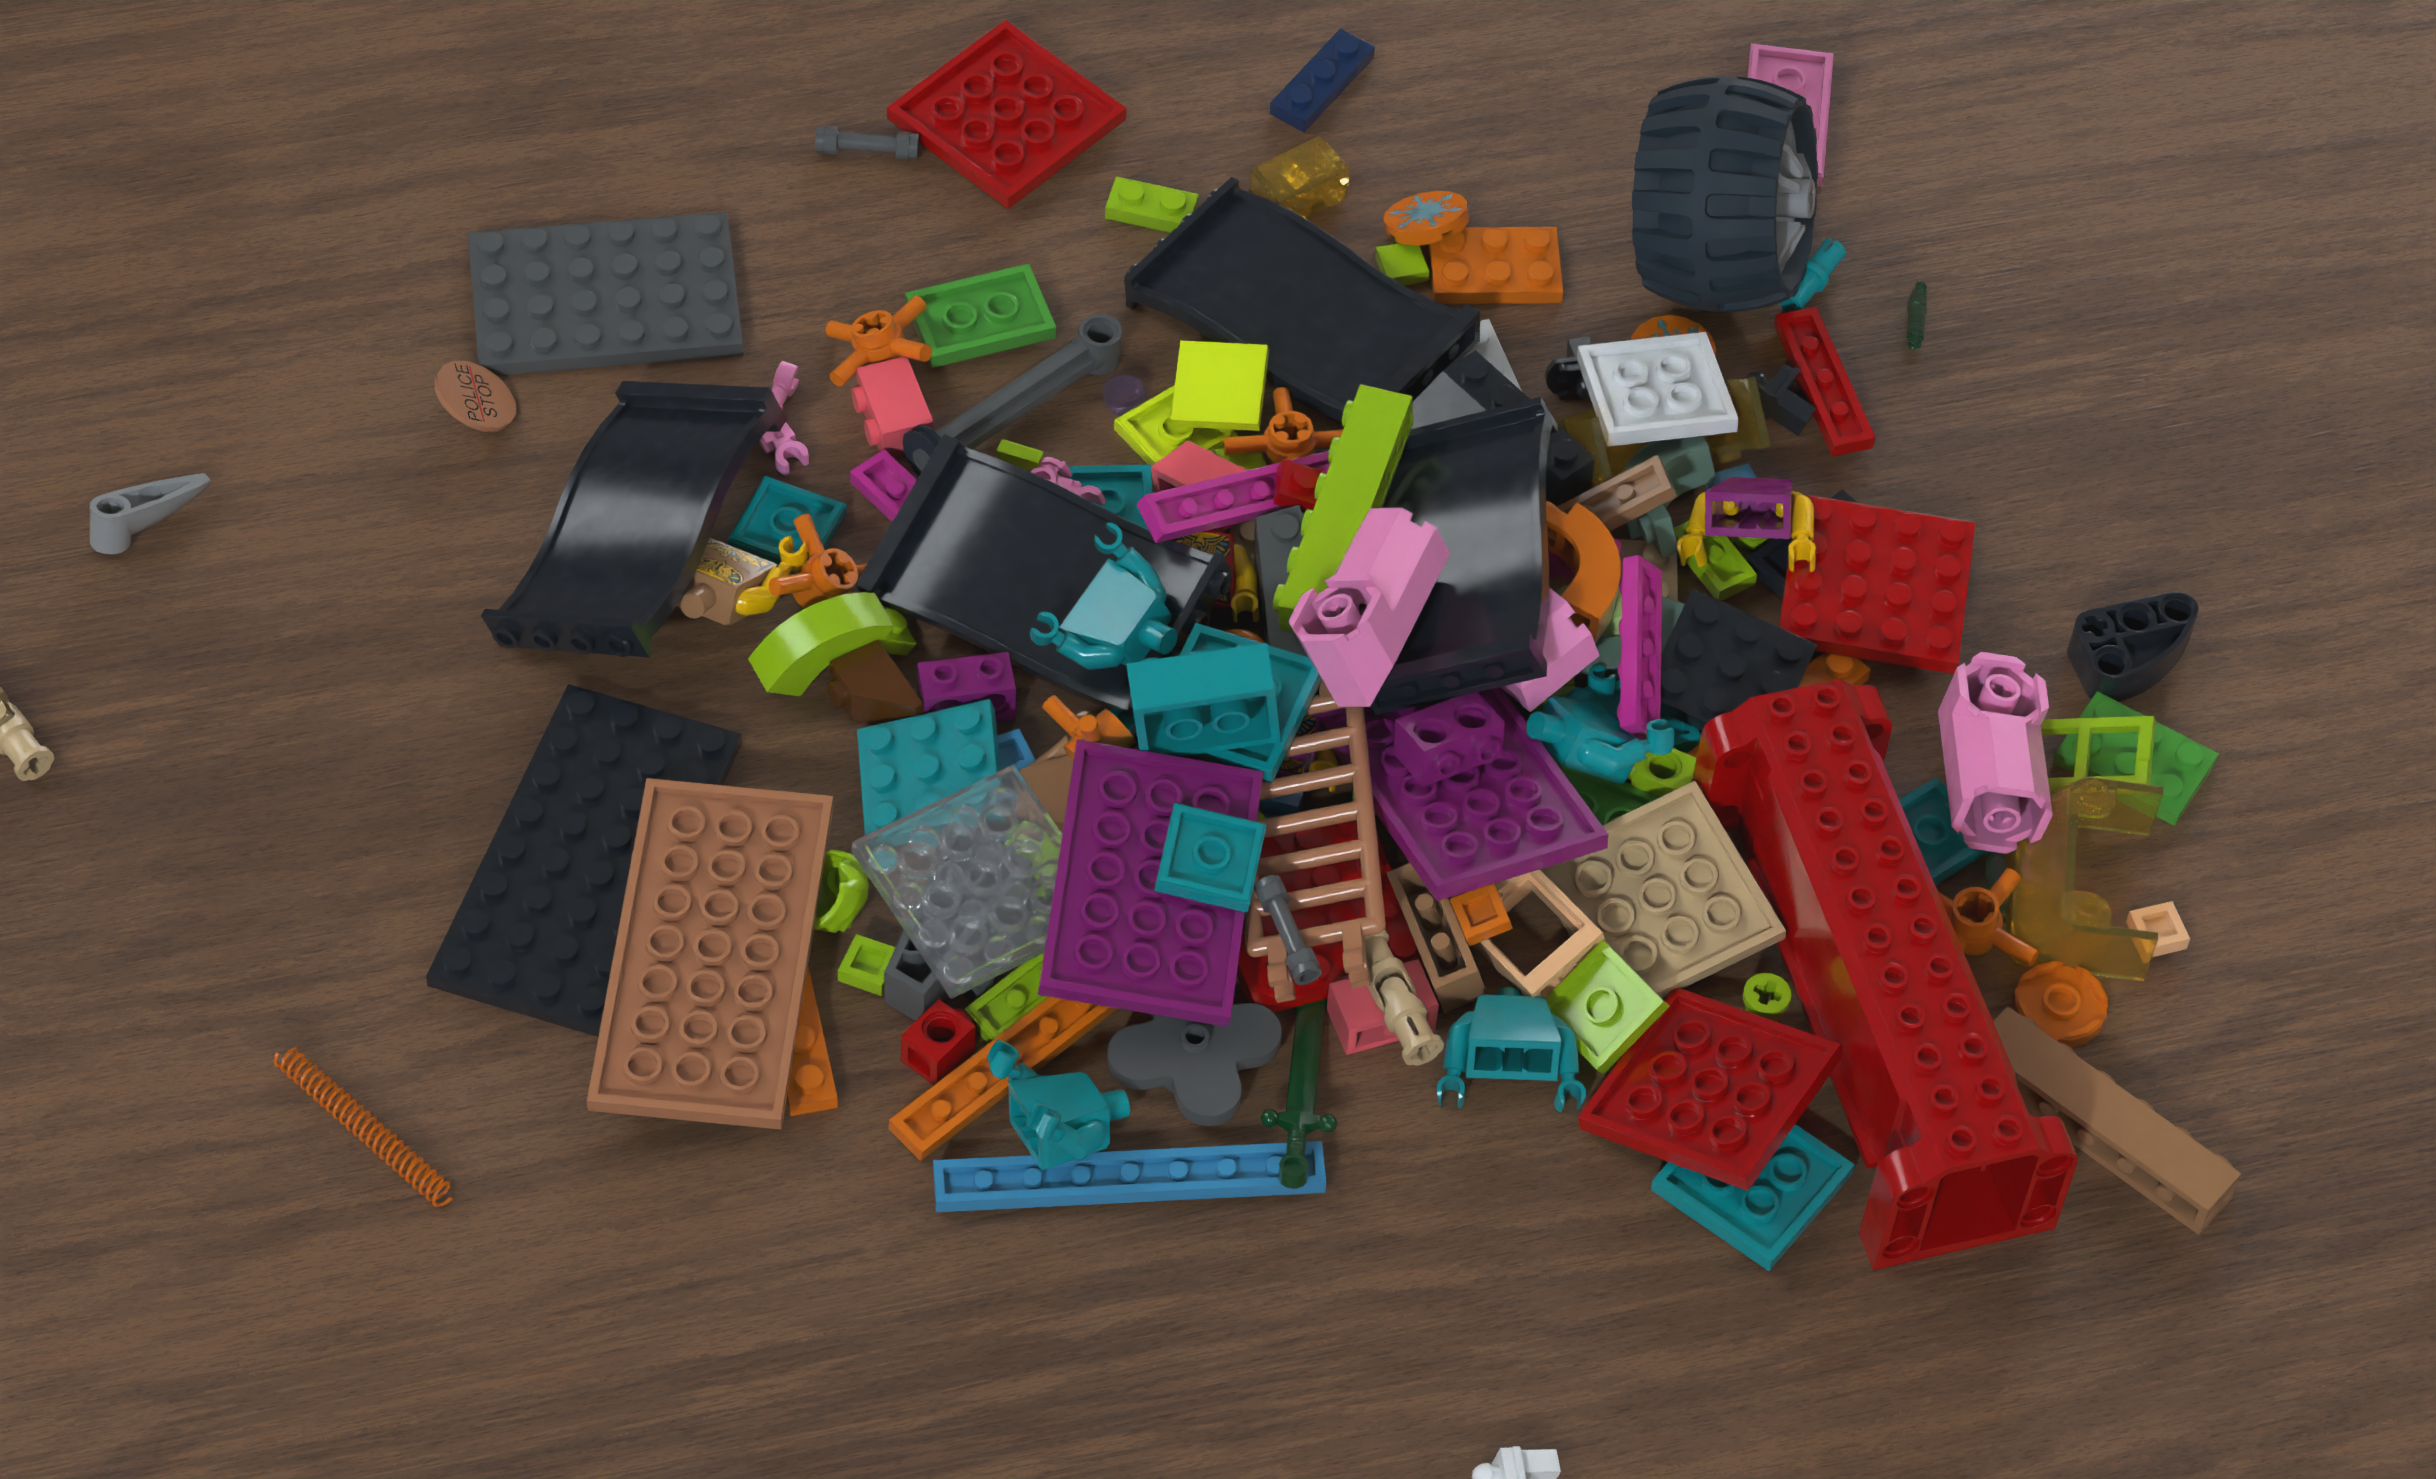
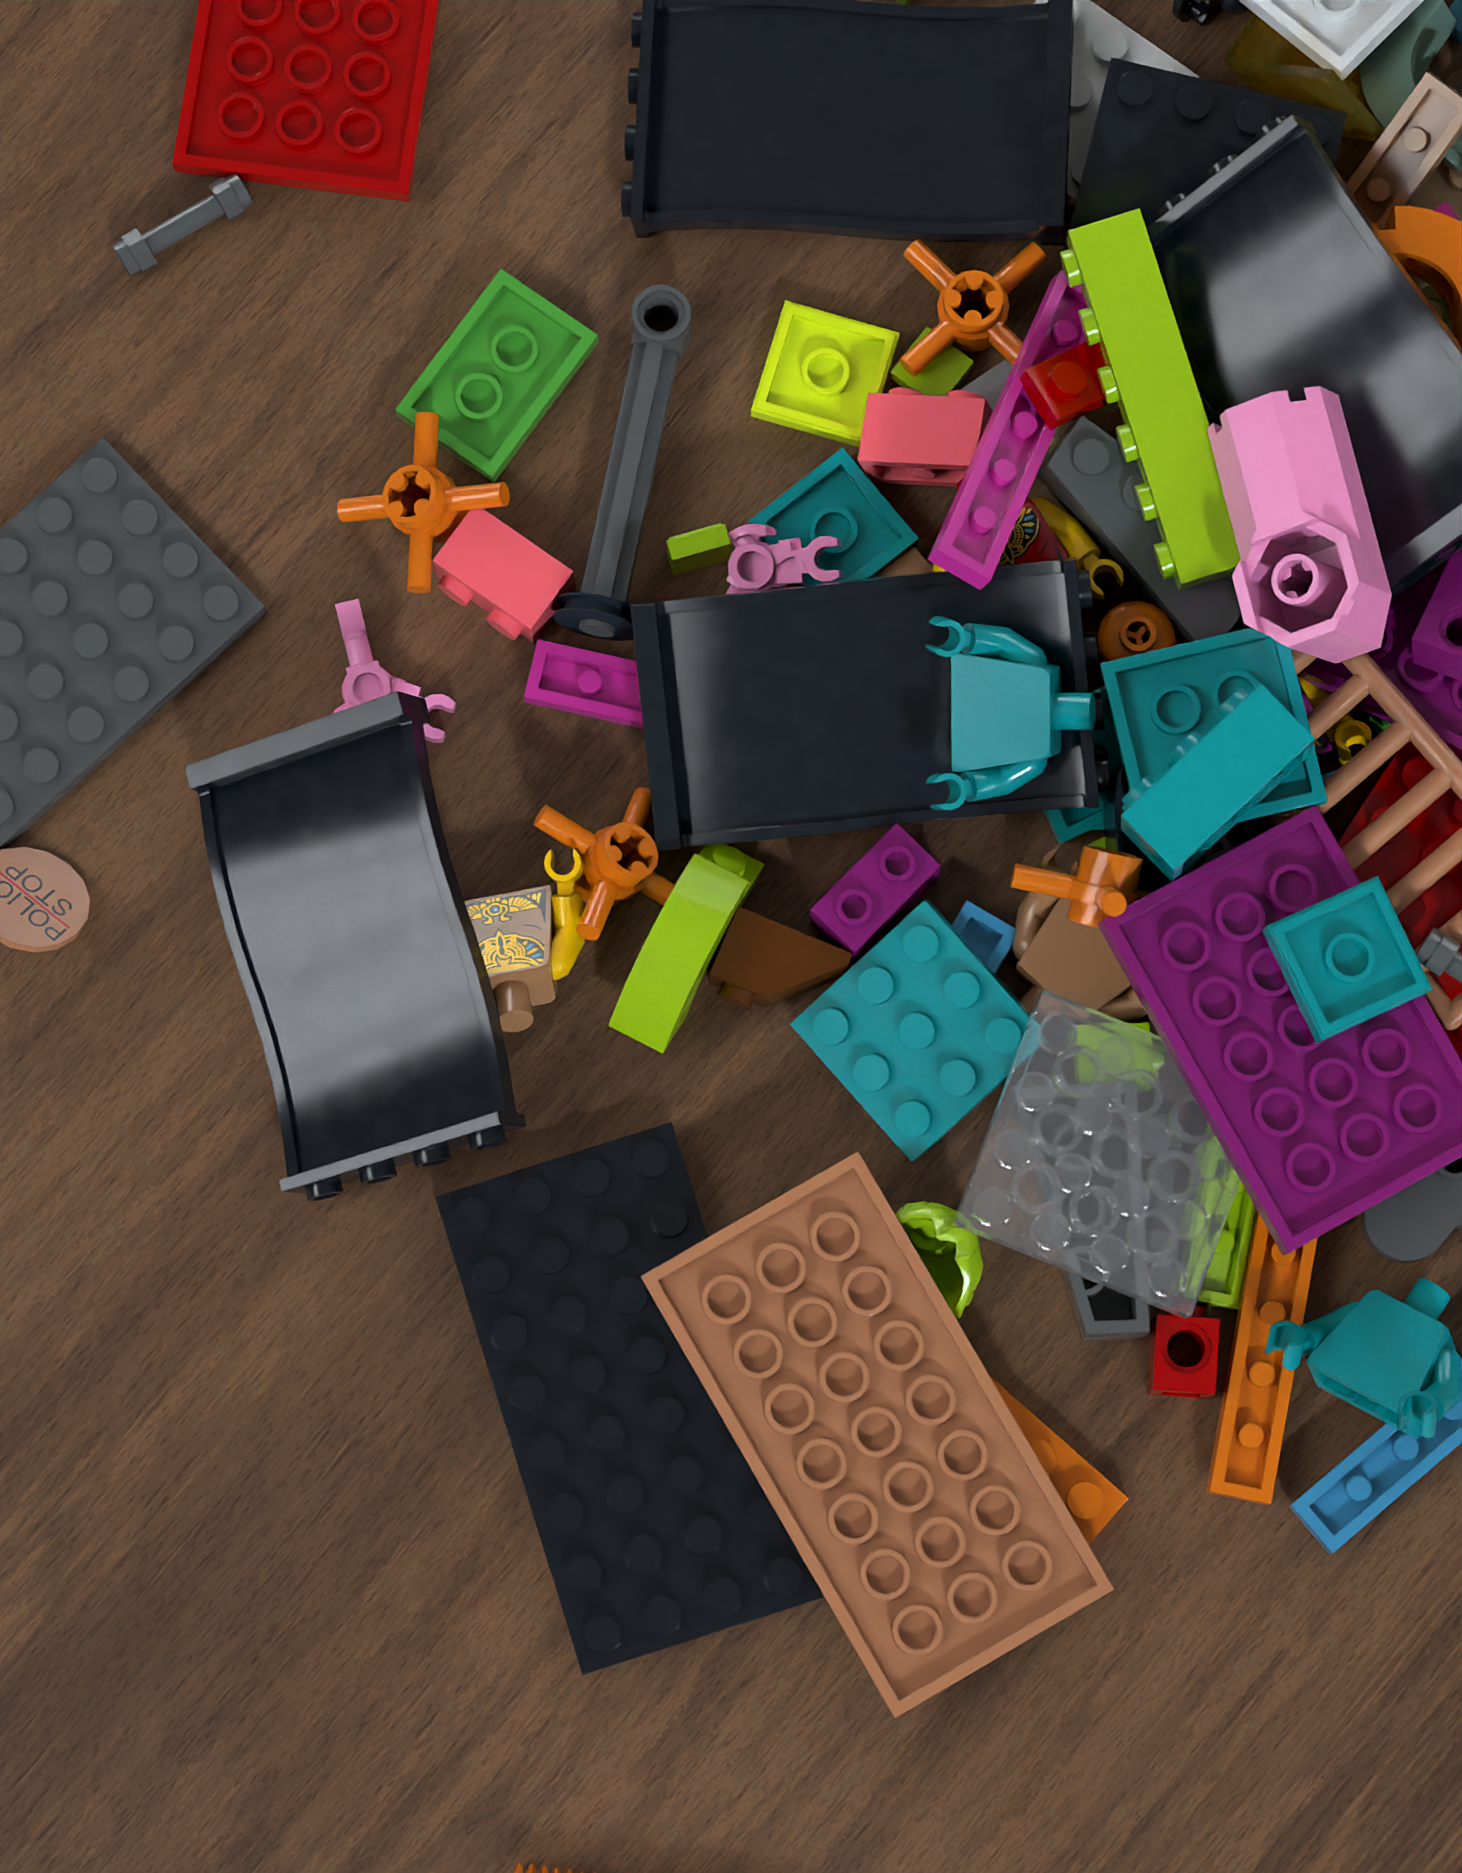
camera: 30 degrees left, 25 degrees up
teal tile [727,476,847,574] -> none
lime plate [838,934,896,996] -> none
clear purple plate [1103,374,1147,416] -> none
lime plate [1105,176,1199,233] -> none
neon yellow tile [1170,340,1269,431] -> none

